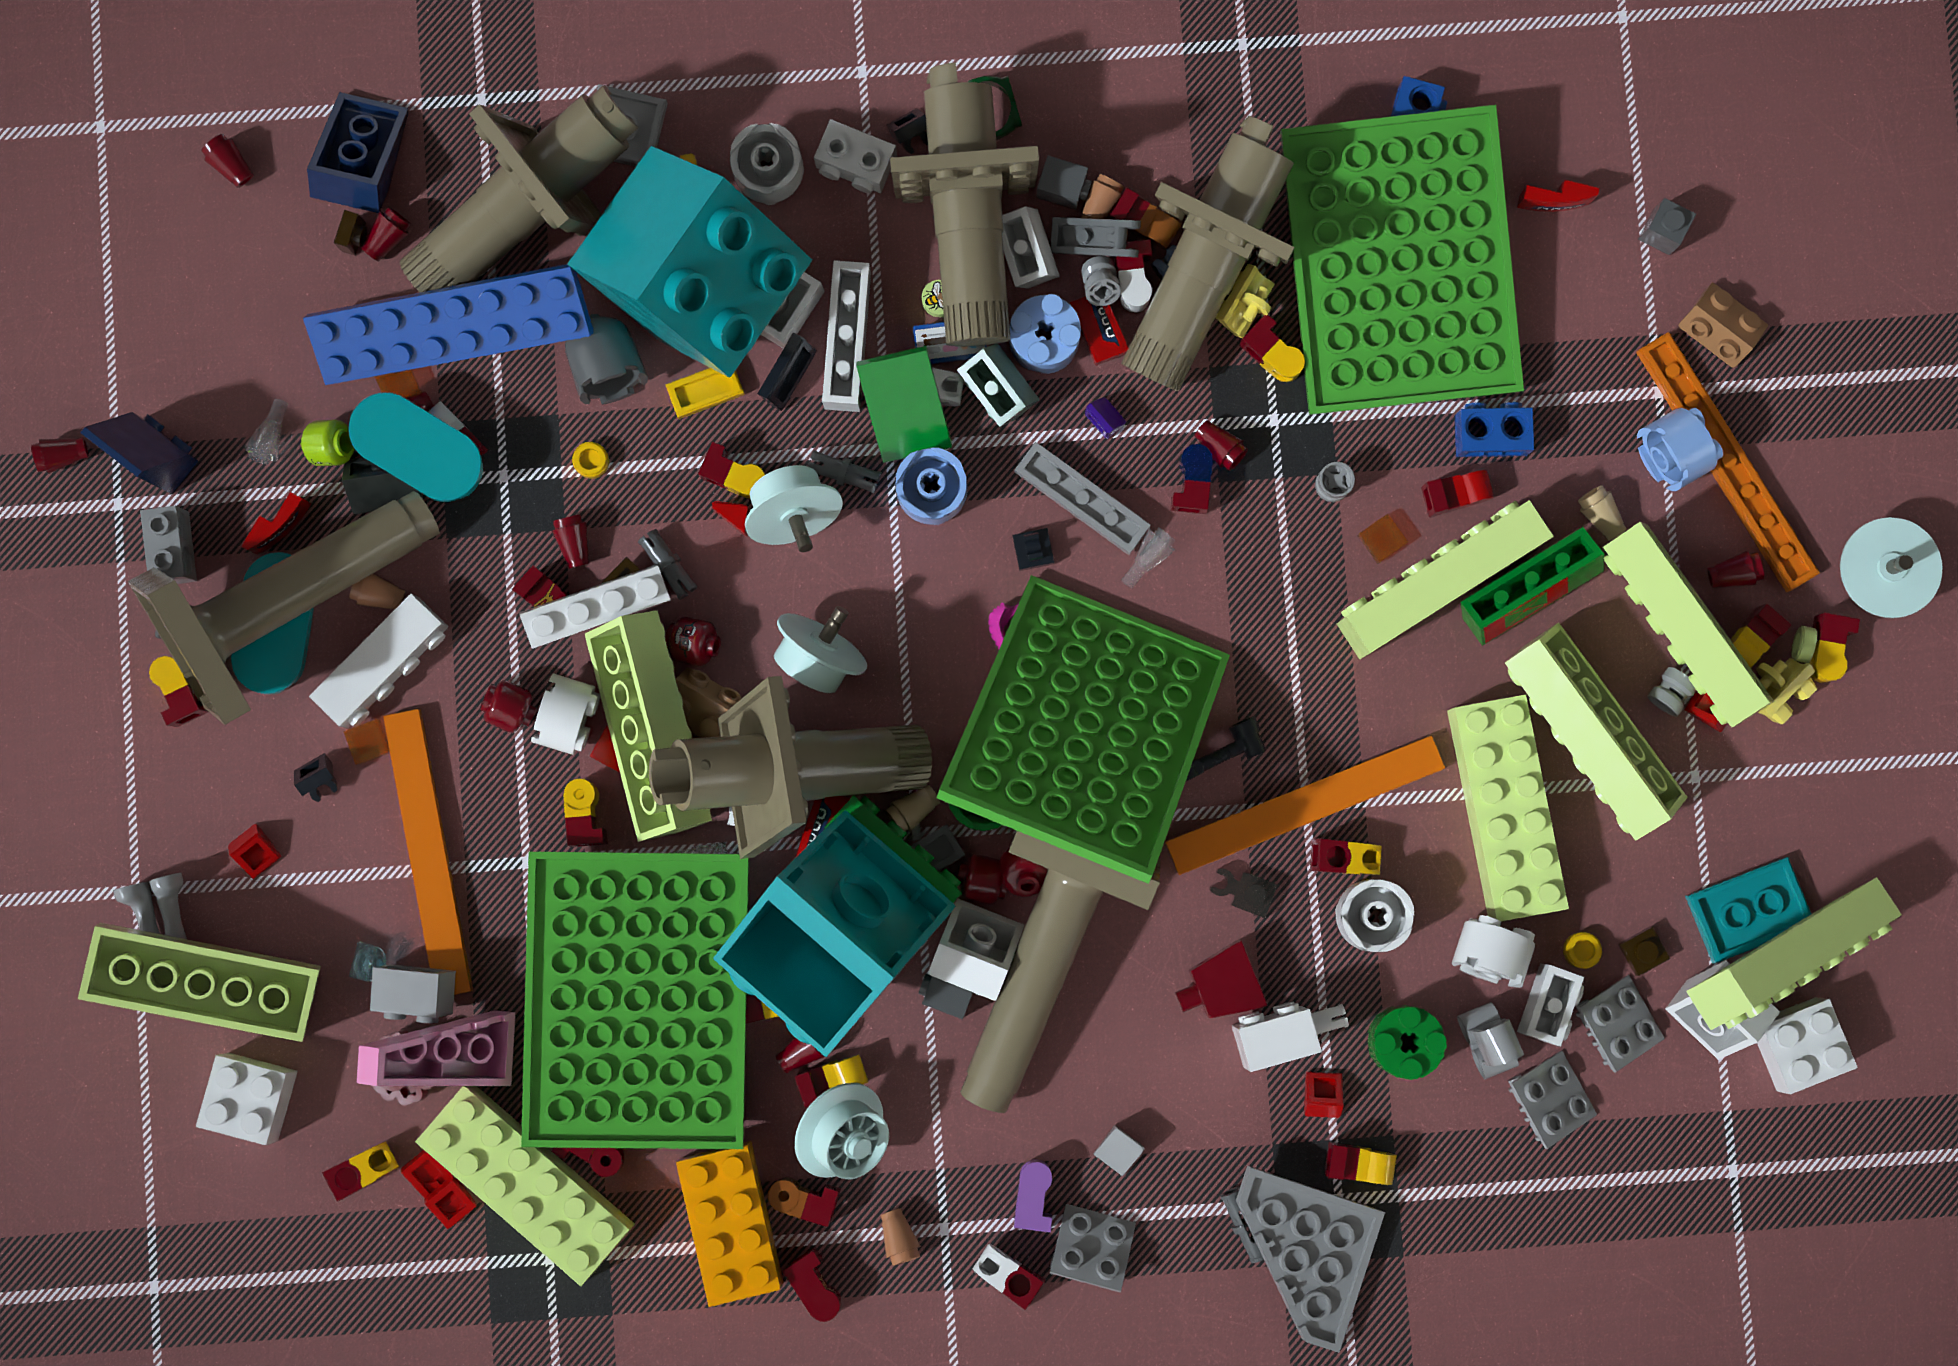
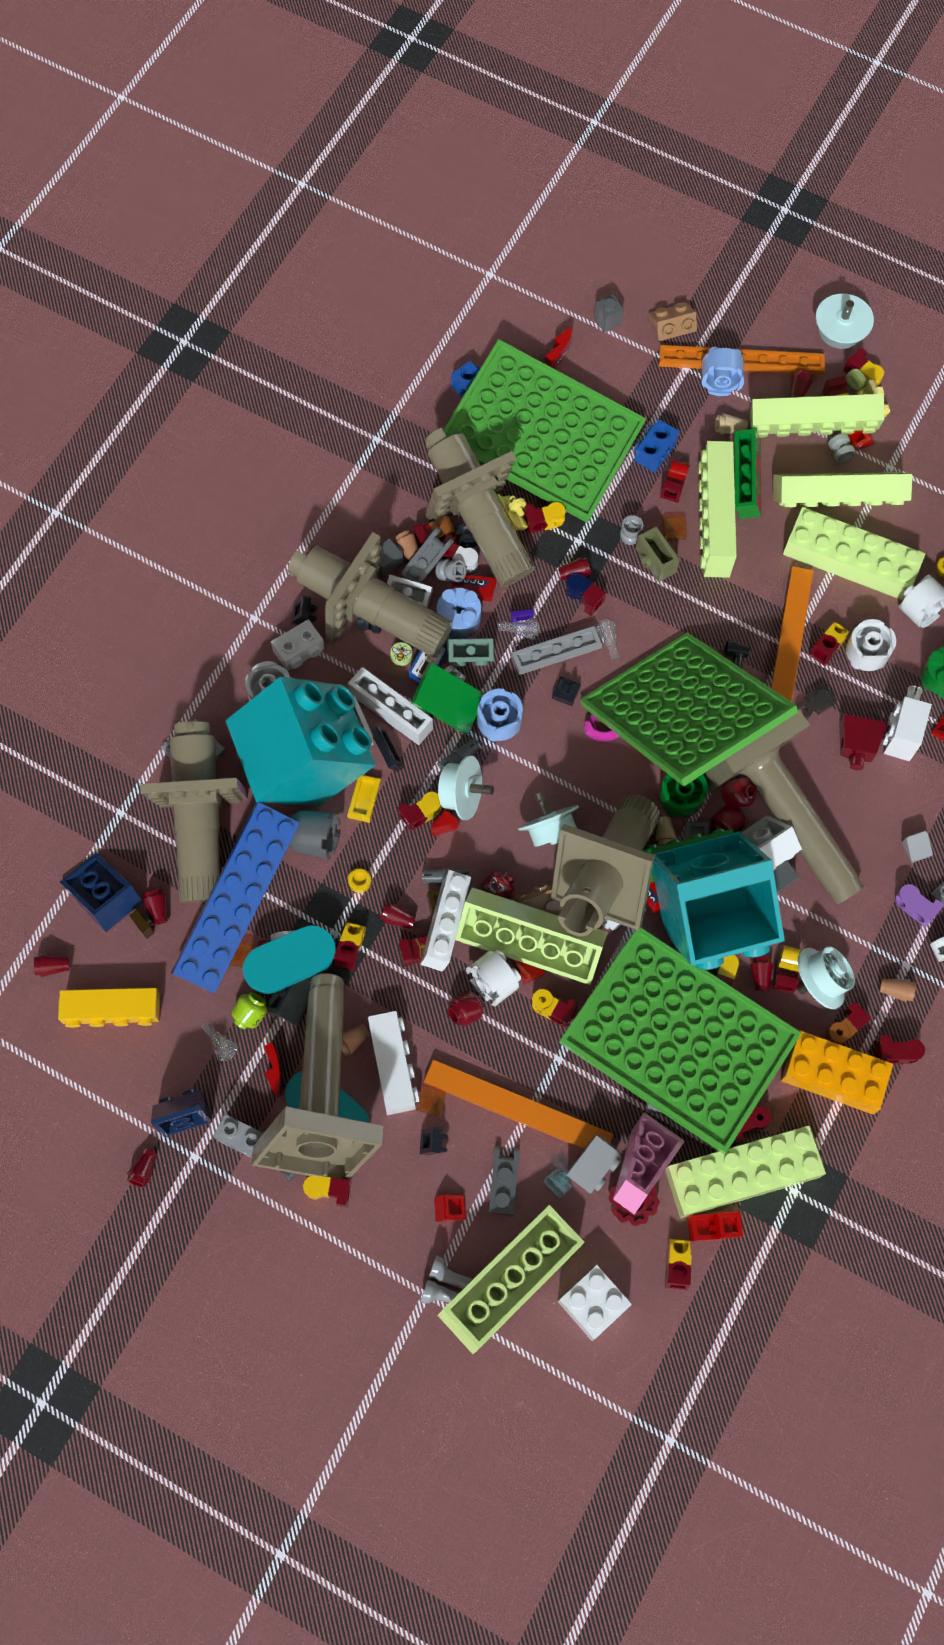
camera: 60 degrees left, 15 degrees down
none -> yellow brick [58,988,160,1028]
none -> leg [334,922,366,971]
none -> dark grey hinge [489,1146,520,1216]
none -> clear cone [498,618,540,640]
none -> olive brick [635,527,680,582]

